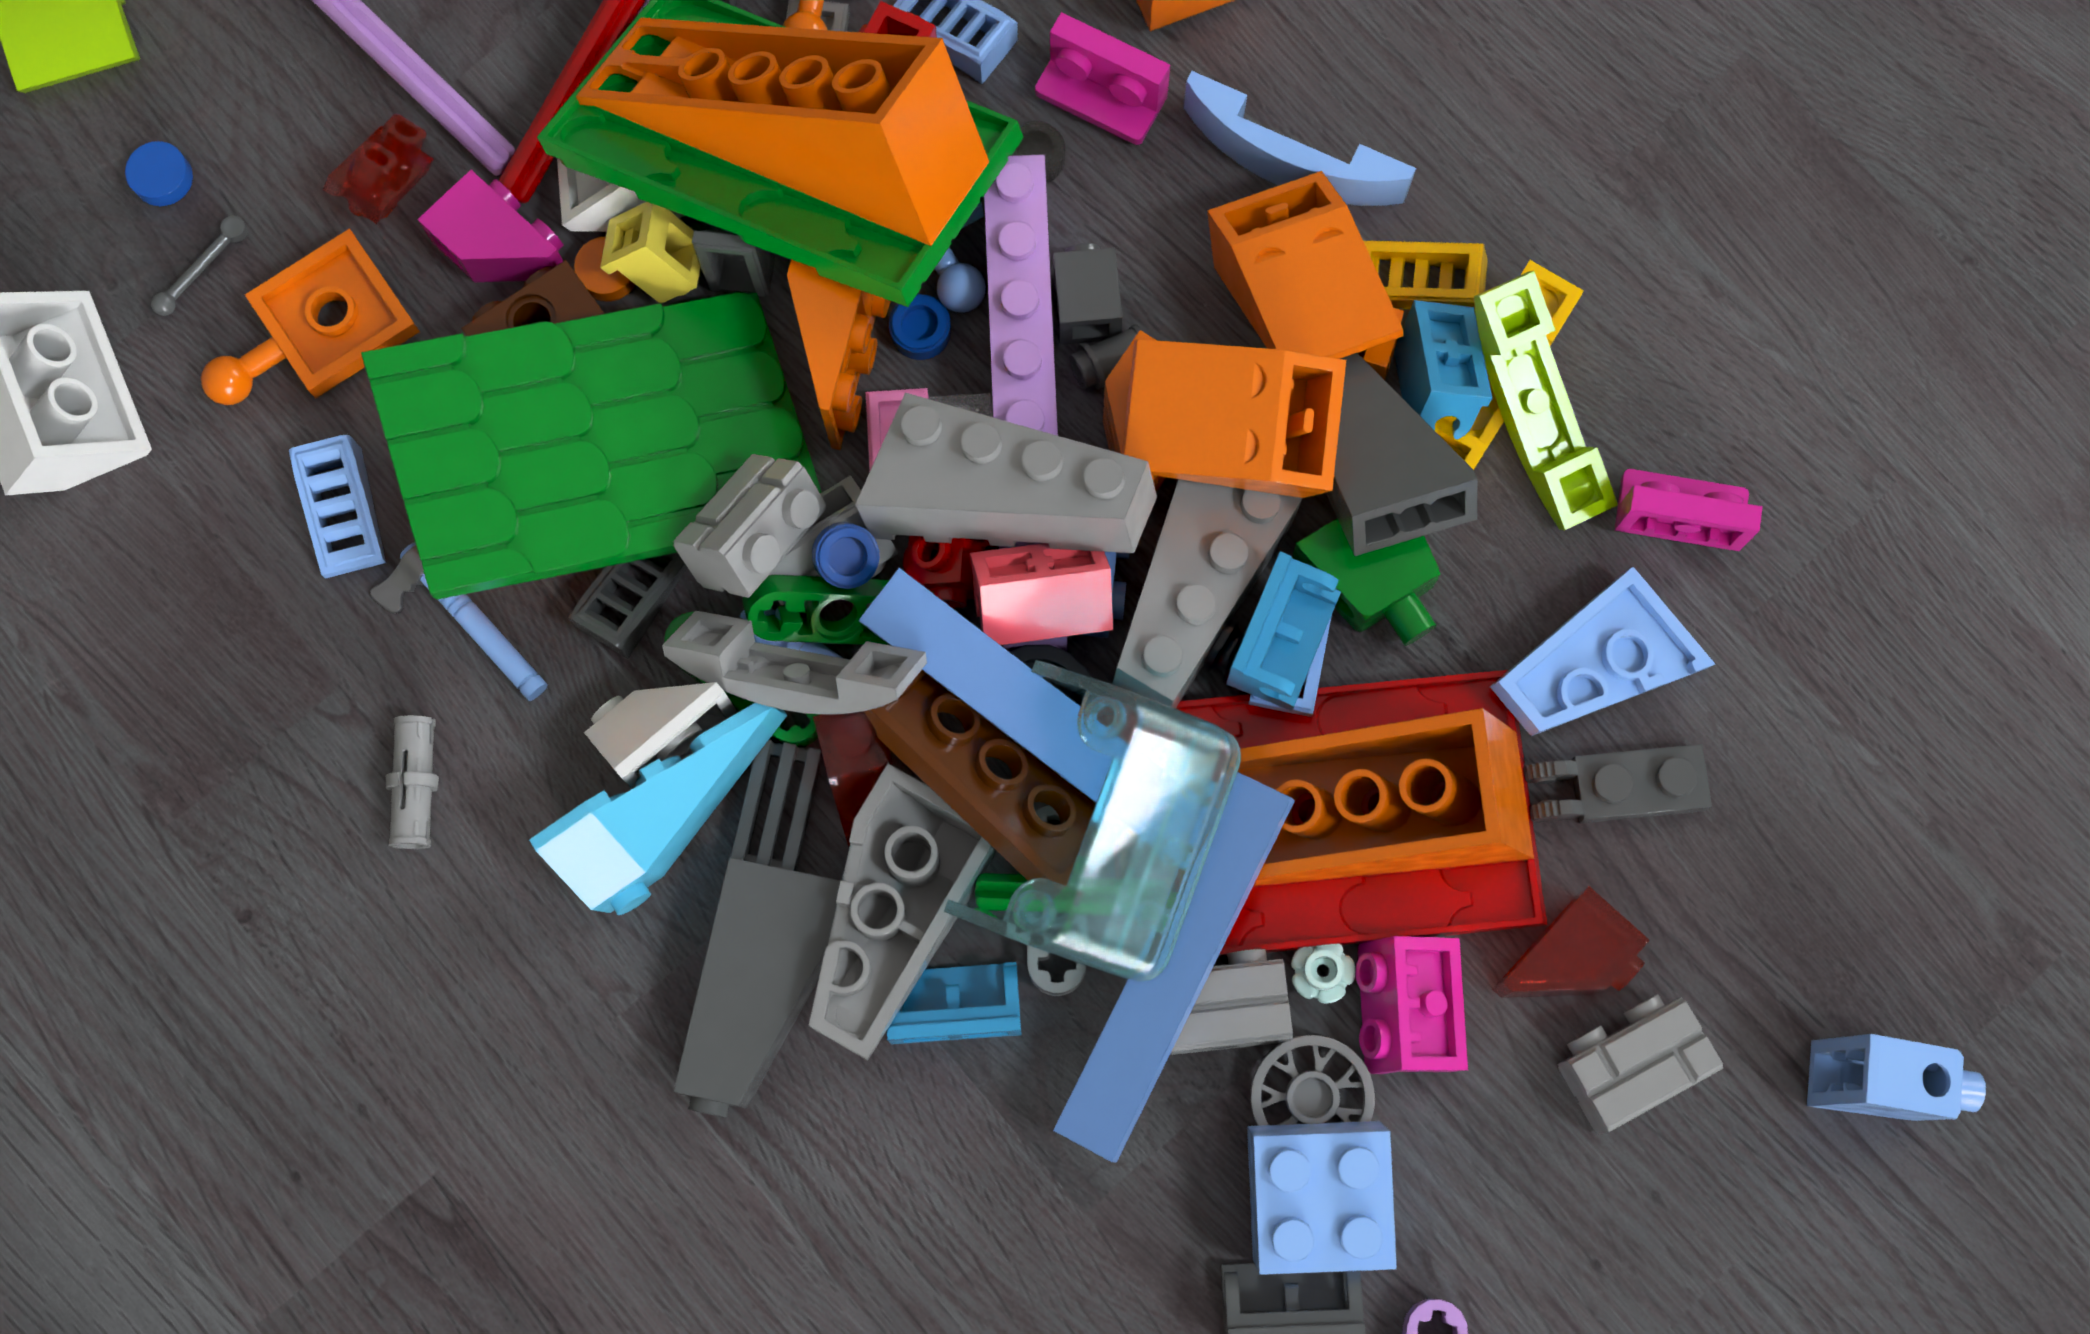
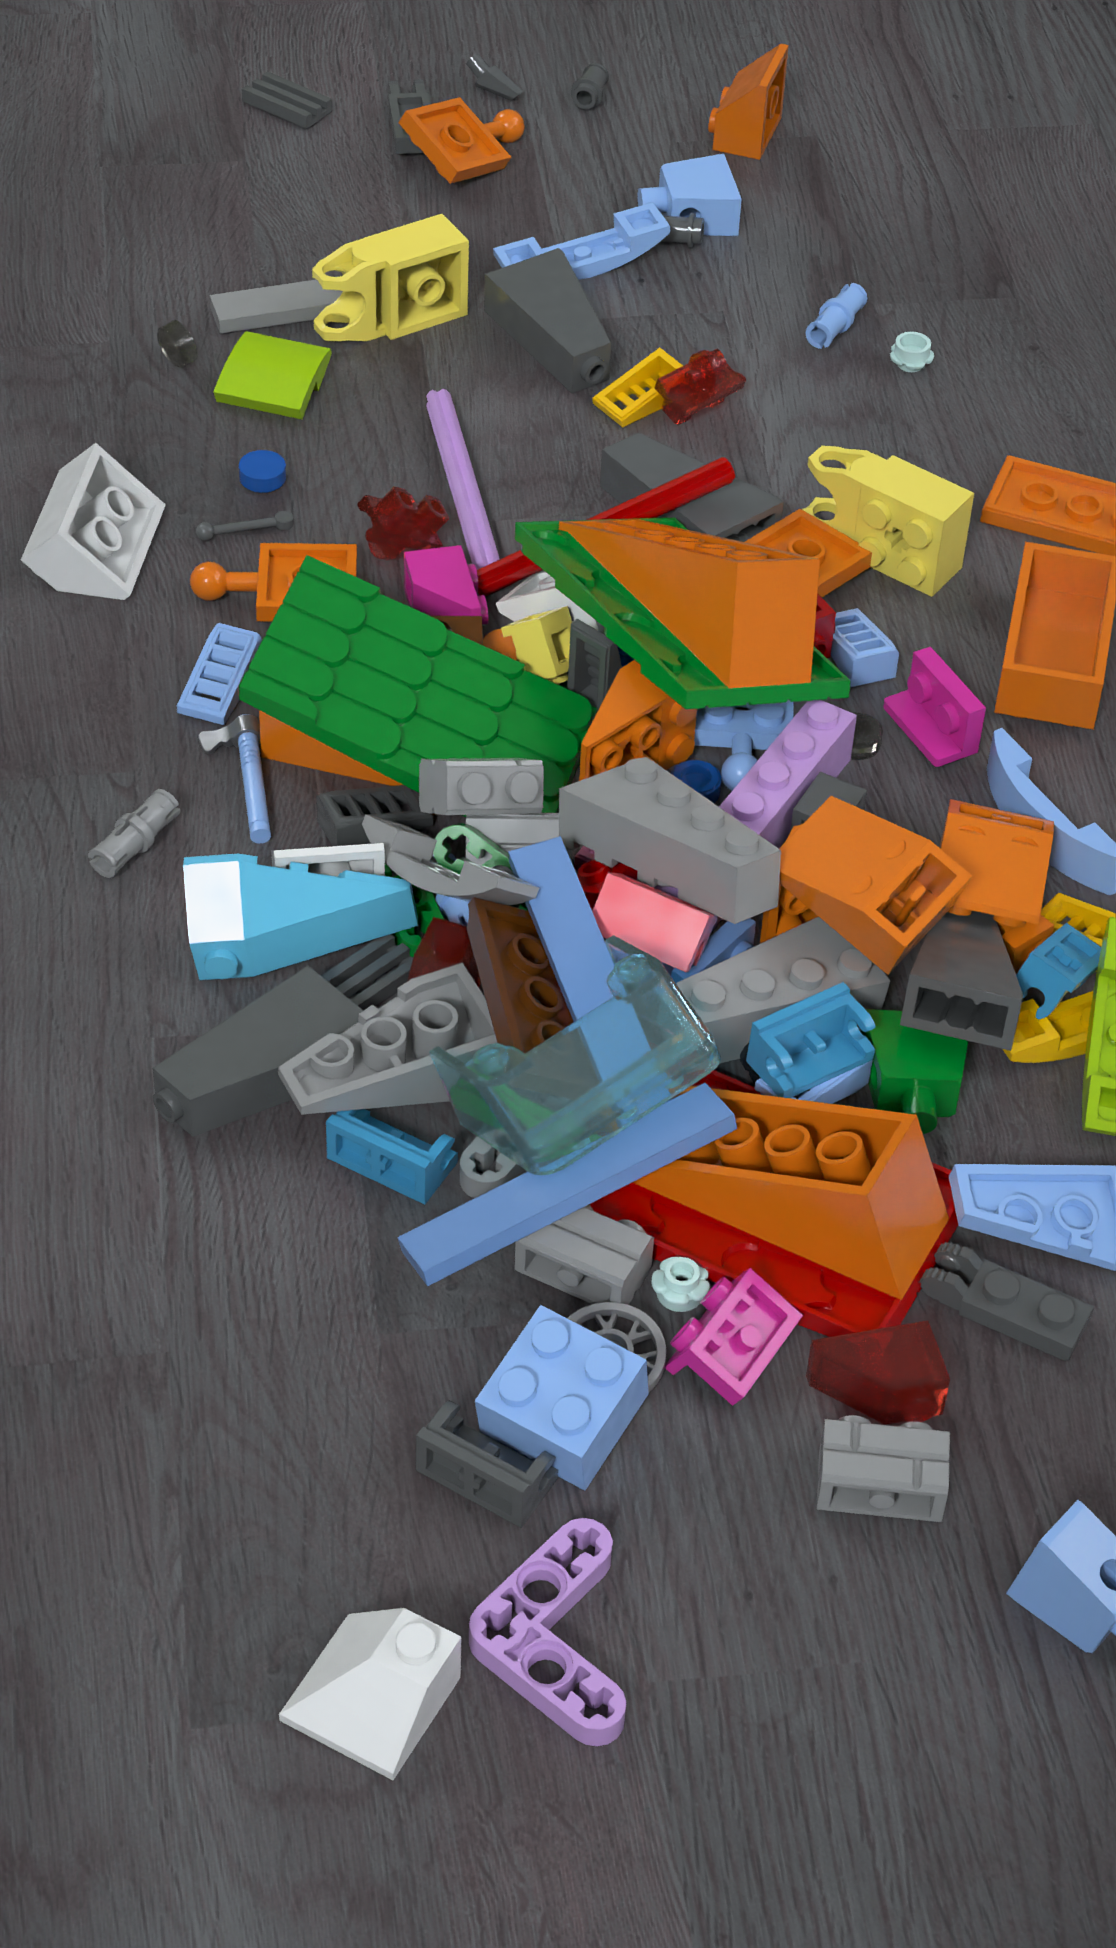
camera: 30 degrees right, 30 degrees down
blue tile [812,522,880,589] -> none

